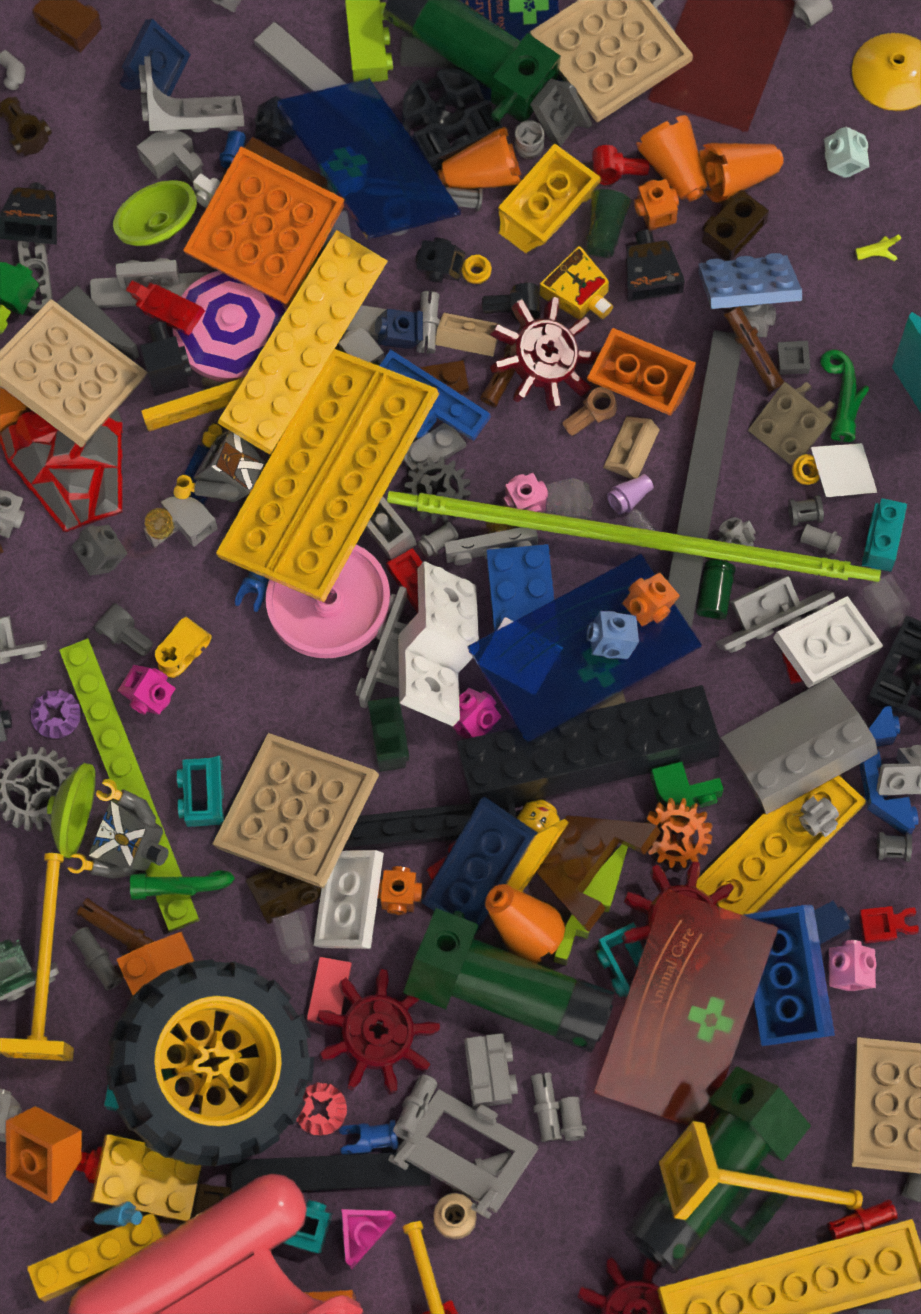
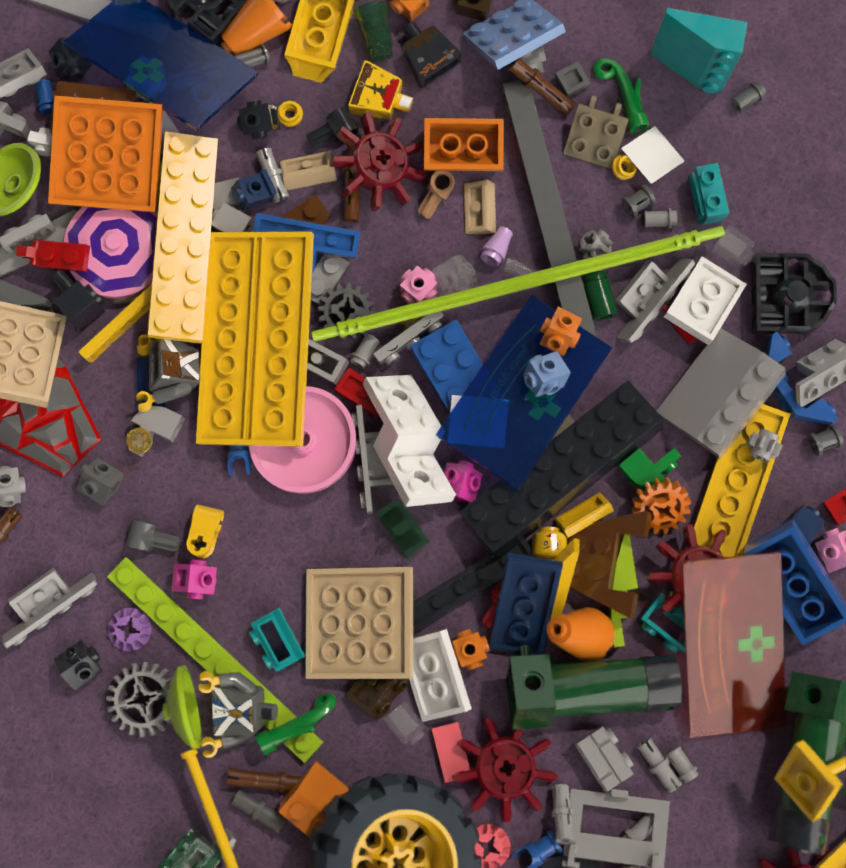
camera: 30 degrees left, 10 degrees up
none -> yellow tile [554,493,614,538]

